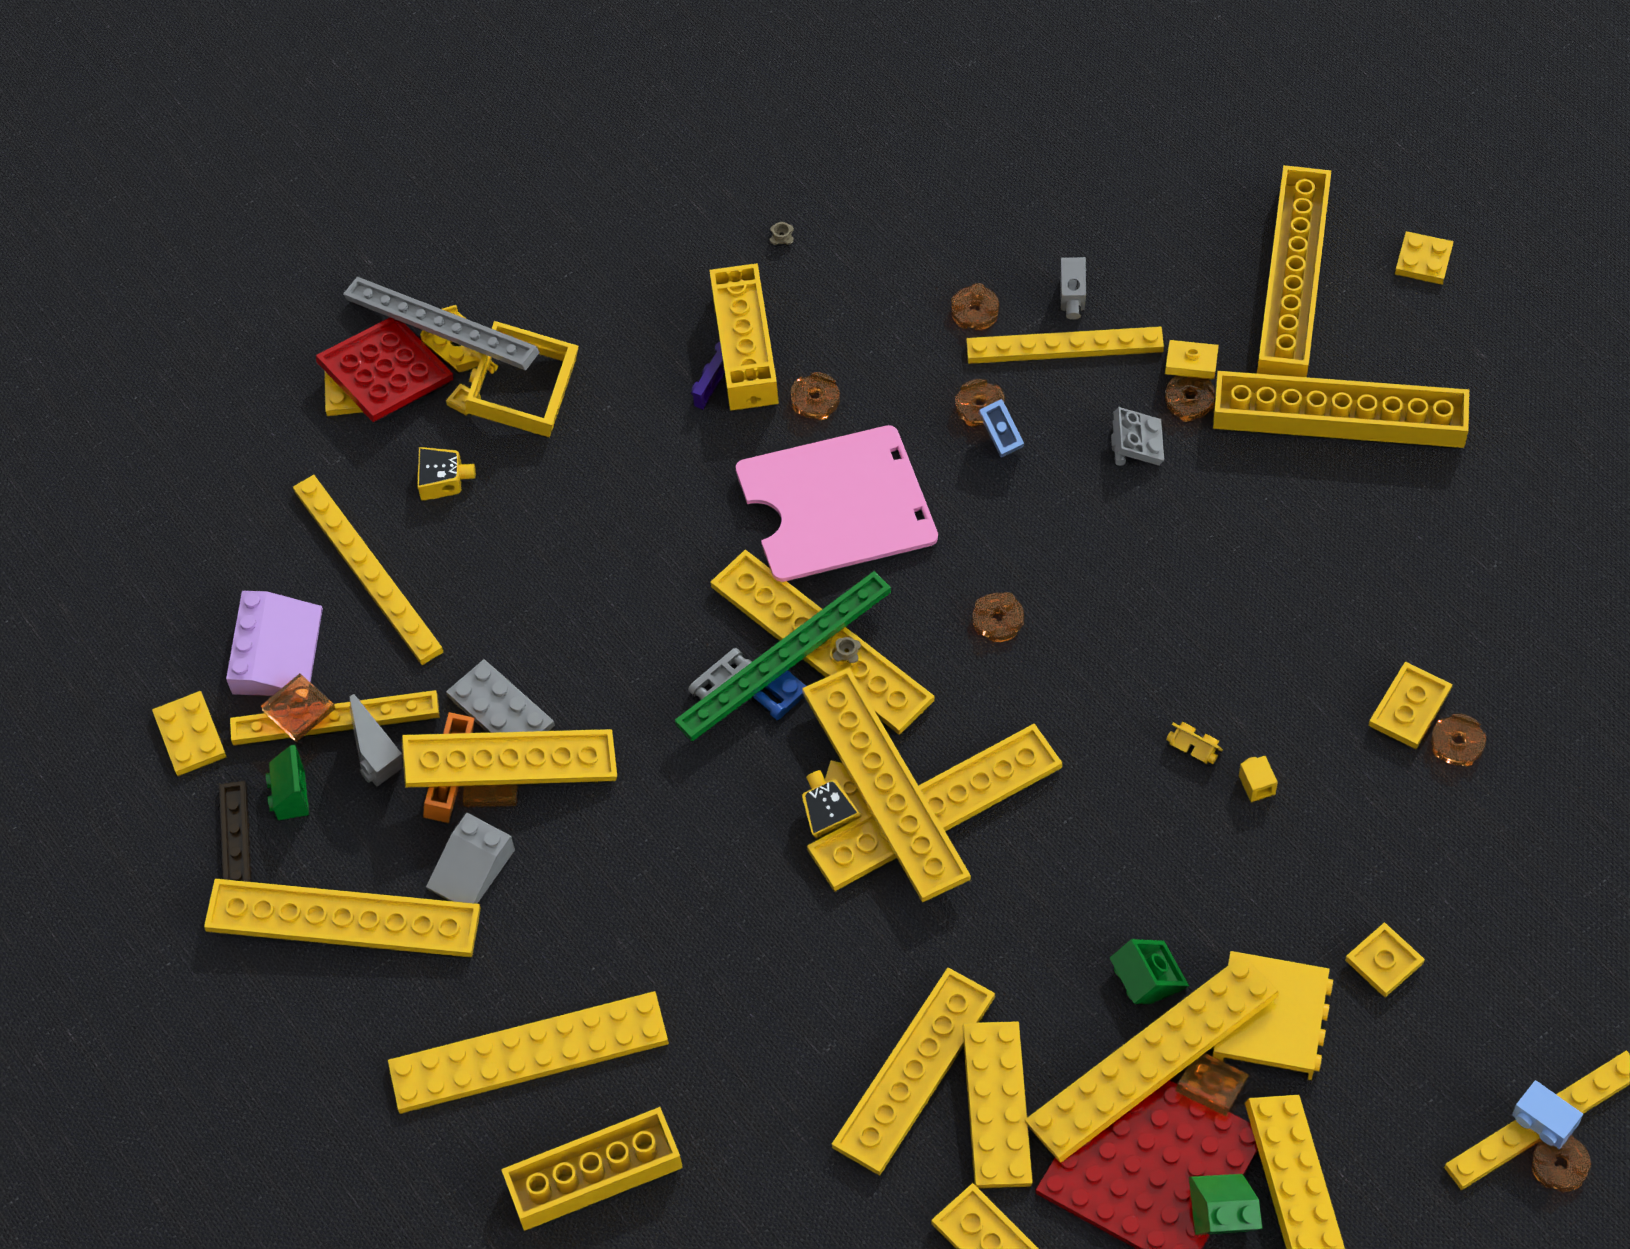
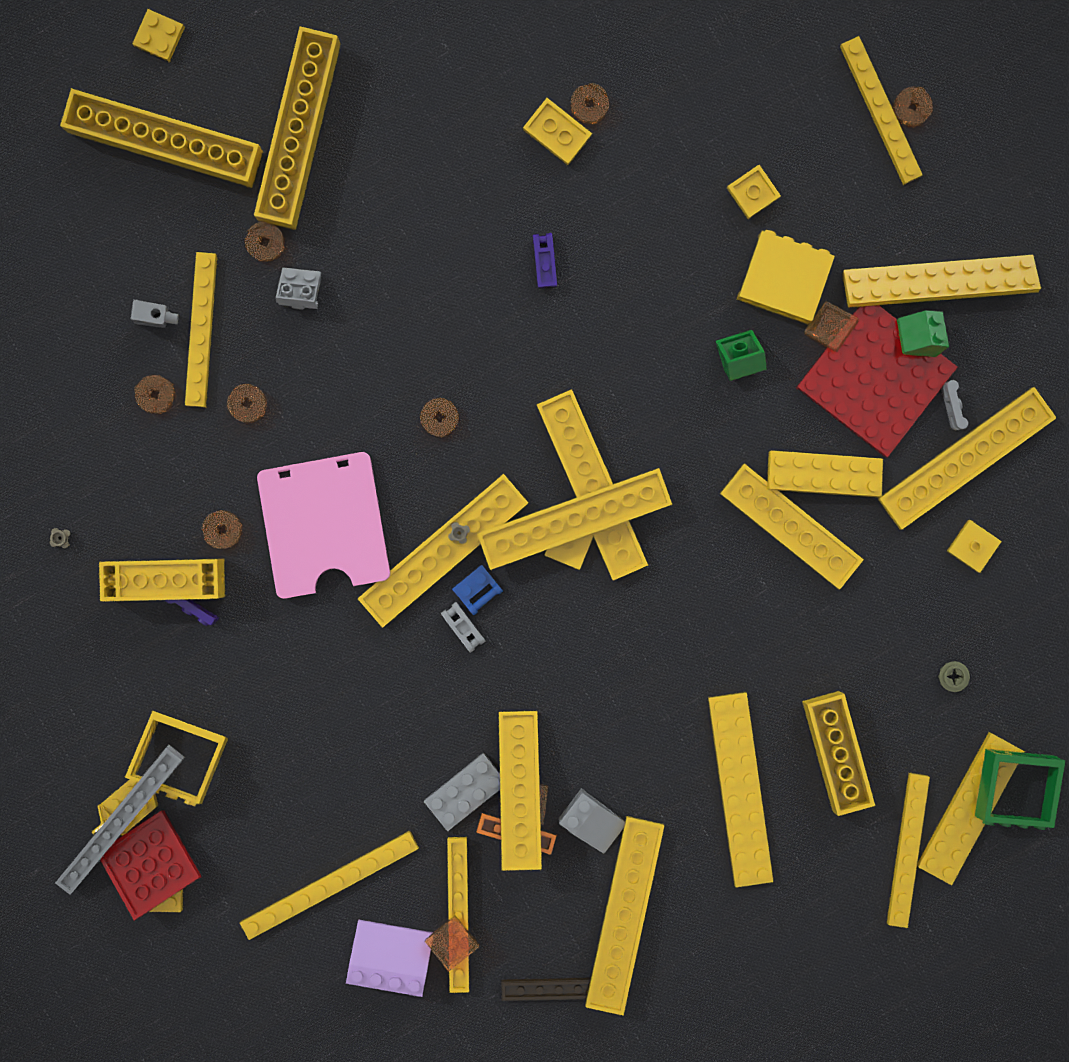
camera: 85 degrees left, 30 degrees up
yellow plate [152,691,227,776] -> none
green slope [266,745,309,820] -> none
light grey slope [350,694,402,787] -> none
torso [418,447,476,501] -> none
yellow tile [446,384,481,416] -> none
green plate [675,571,891,742] -> none
torso [802,770,861,839] -> none
light blue brick [979,399,1024,458] -> none
yellow plate [1025,955,1279,1163] -> none
yellow plate [1165,340,1219,379] -> none
yellow hinge [1166,722,1223,764] -> none
yellow brick [1239,756,1278,802] -> none
light blue brick [1512,1080,1583,1149] -> none
none -> dark purple plate [533,233,557,288]

